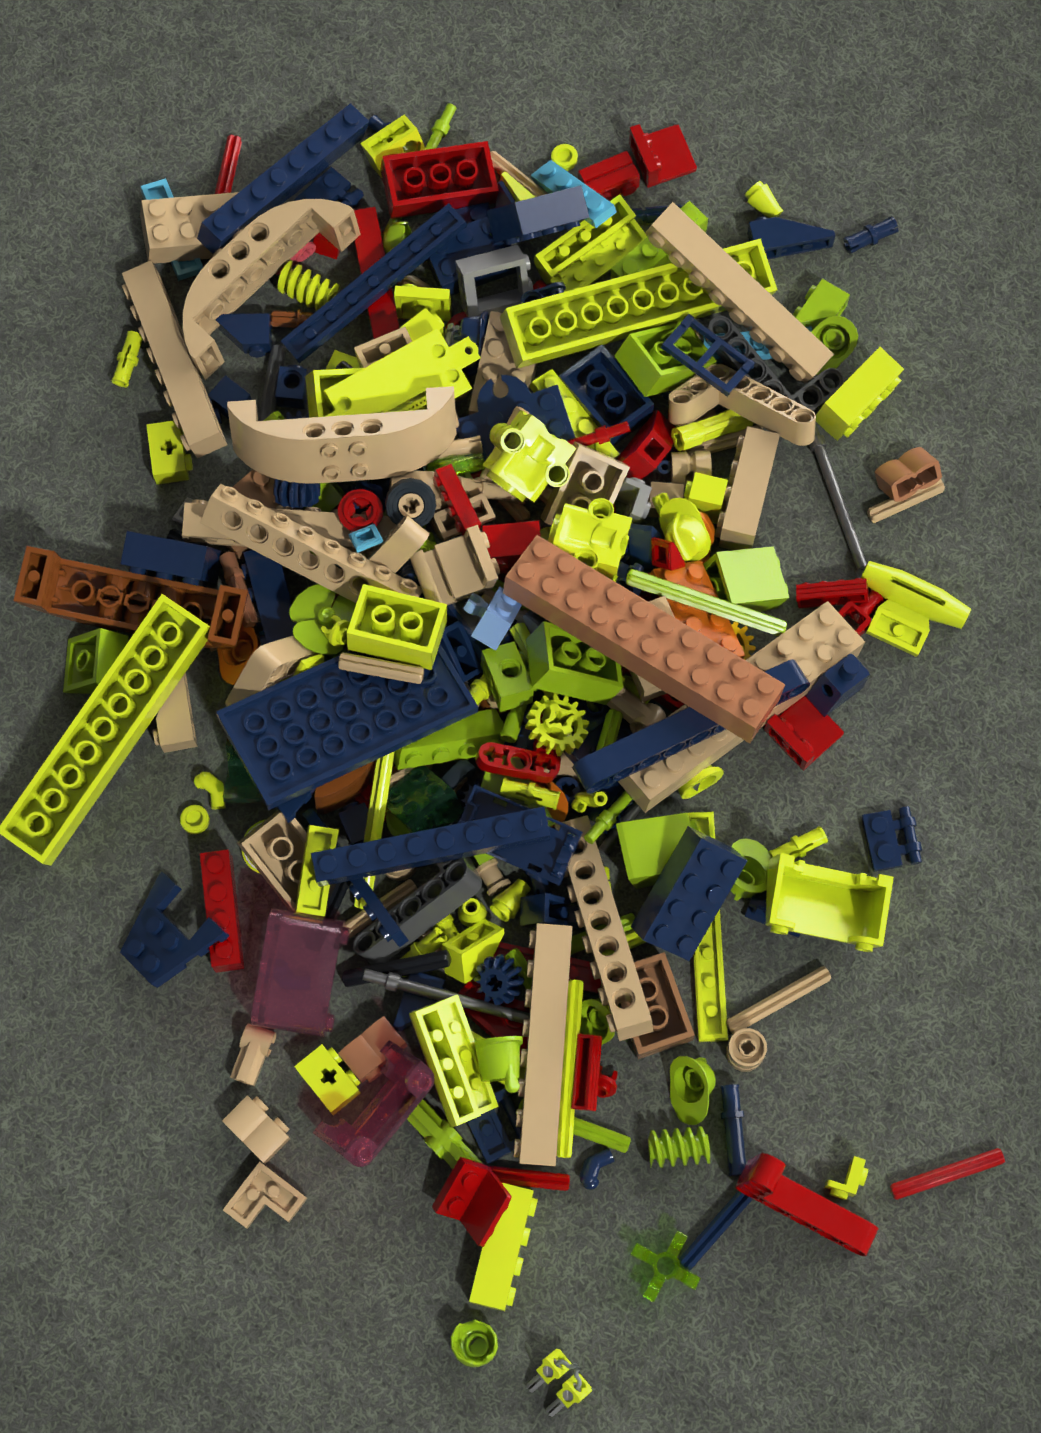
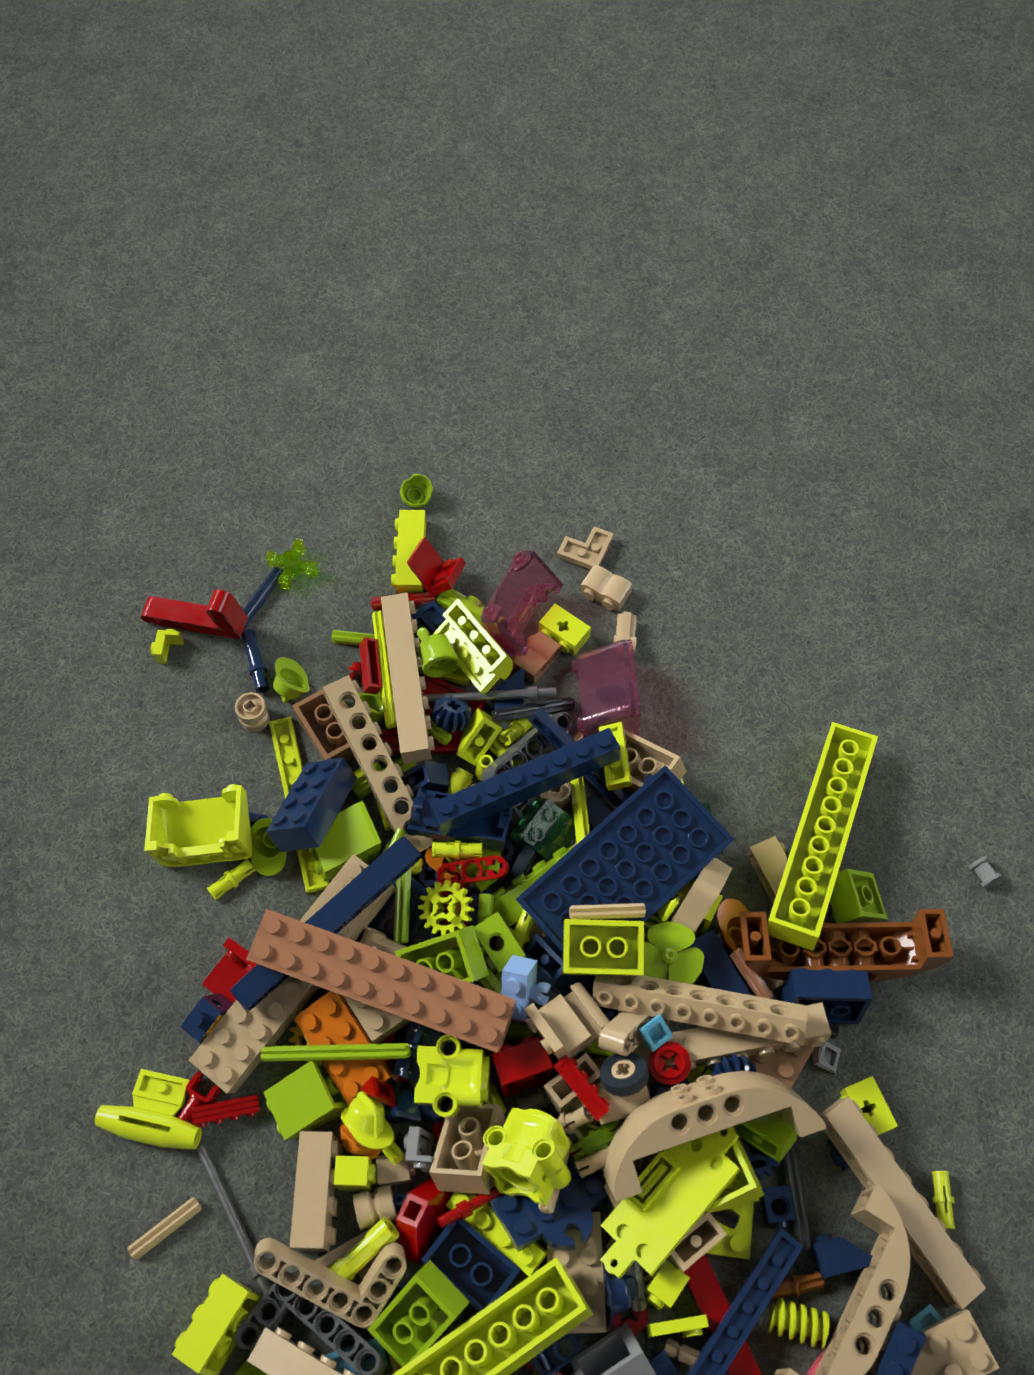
camera: 165 degrees right, 10 degrees down
dark blue wing [120,871,230,988] -> none
neon yellow tile [180,805,210,834] -> none
neon yellow arm [194,771,226,810] -> none
red brick [200,849,245,973] -> none
dark blue brick [208,375,252,419] -> none
neon yellow plate [321,615,350,647] -> none
piece [526,1349,592,1417] -> none
dark blue arm [579,1148,615,1190] -> none
lime piece [648,1126,710,1169] -> none
dark blue window [661,314,756,397] -> none
tan axle [726,966,831,1034] -> none
dark blue plate [861,806,922,872] -> none
nougat brick [875,447,942,502] -> none
red axle [890,1148,1005,1200] -> none

